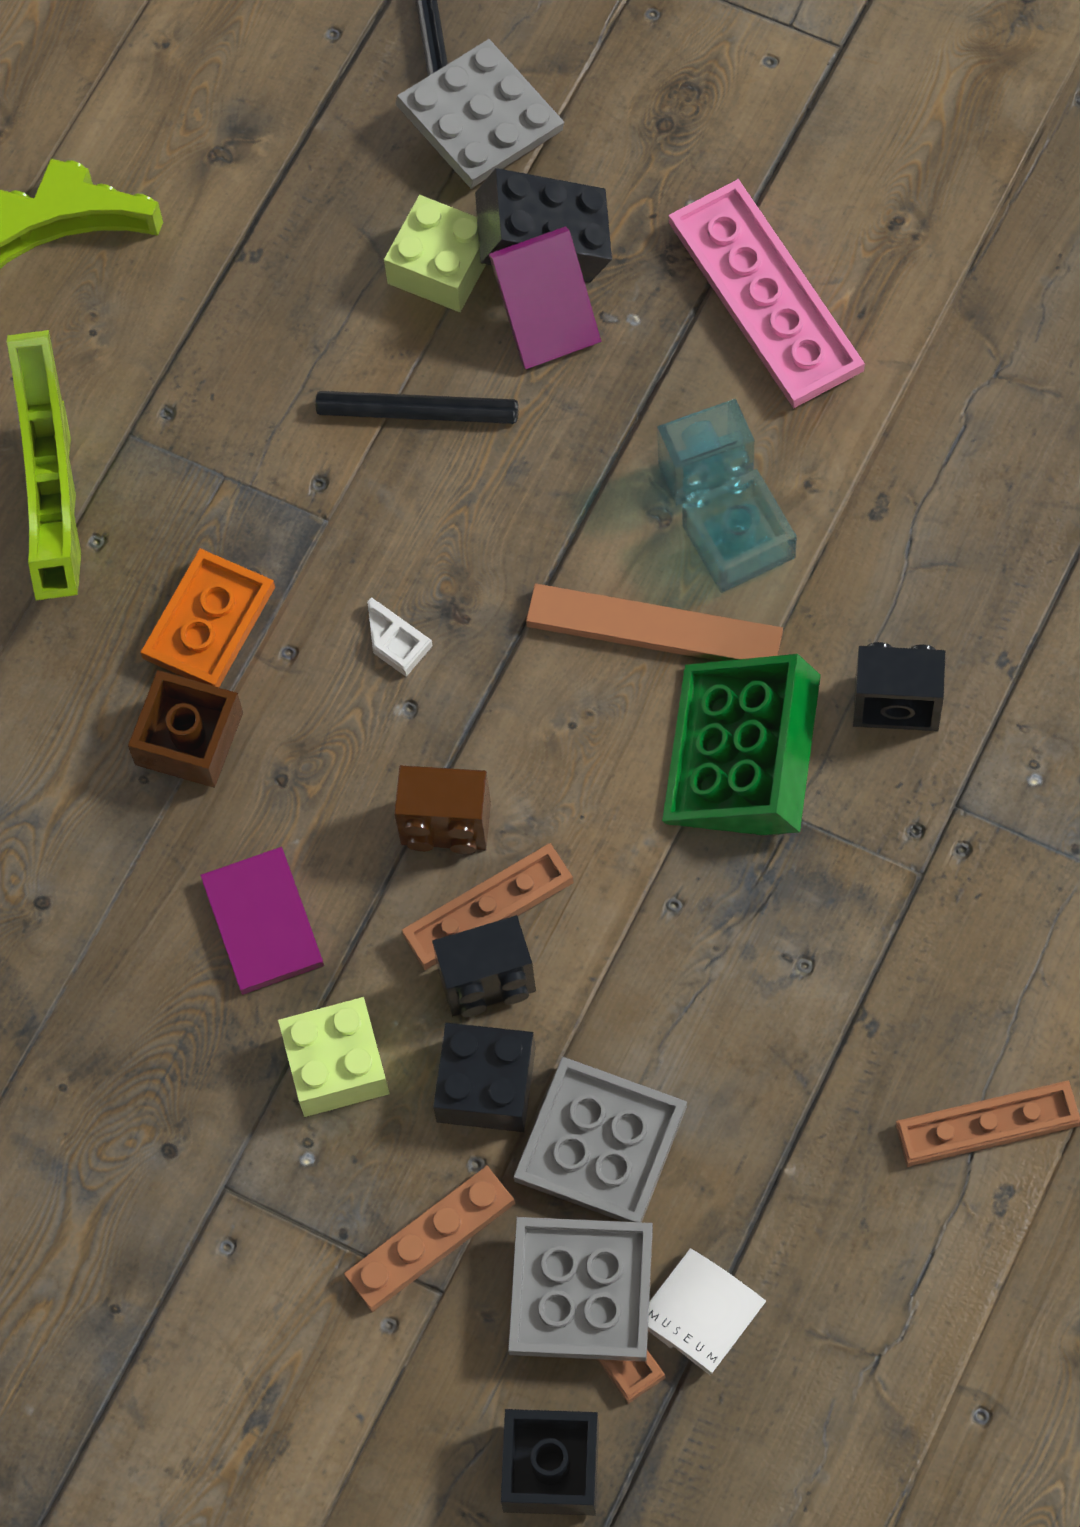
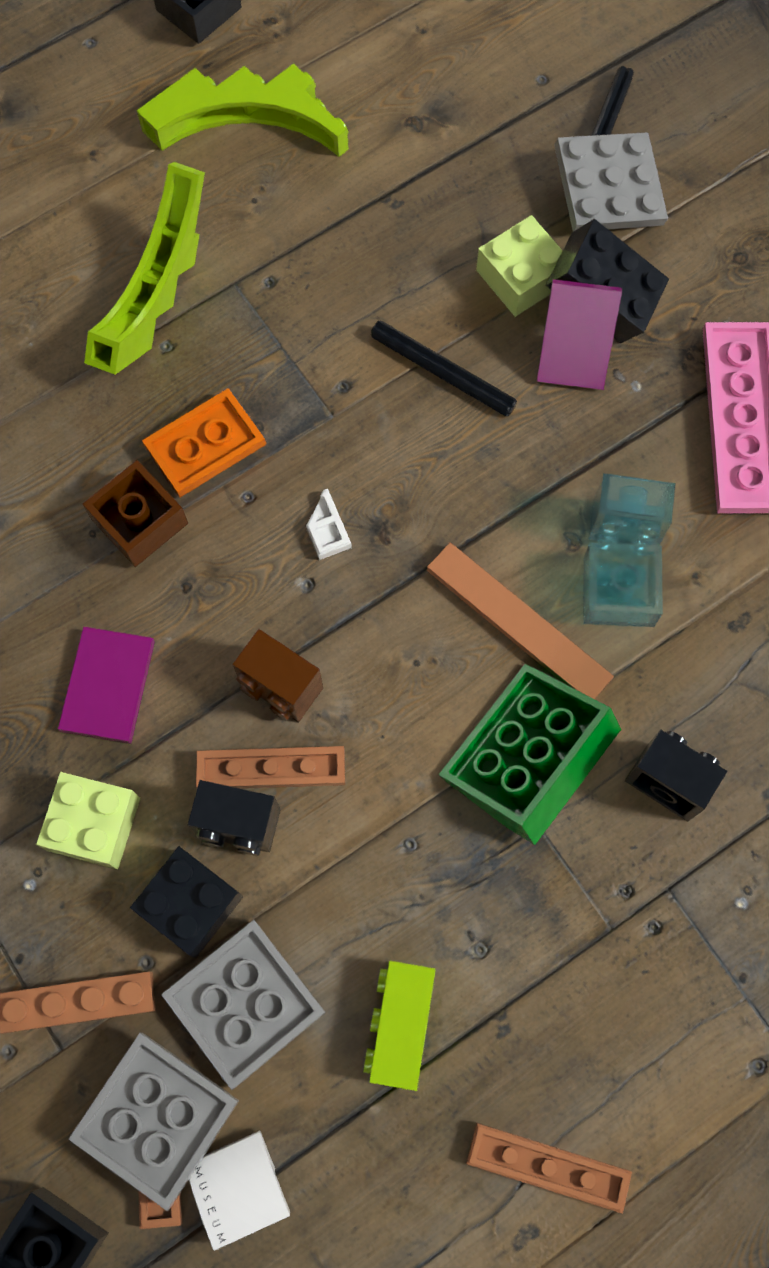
camera: 25 degrees right, 5 degrees up
none -> lime brick [363,961,436,1091]

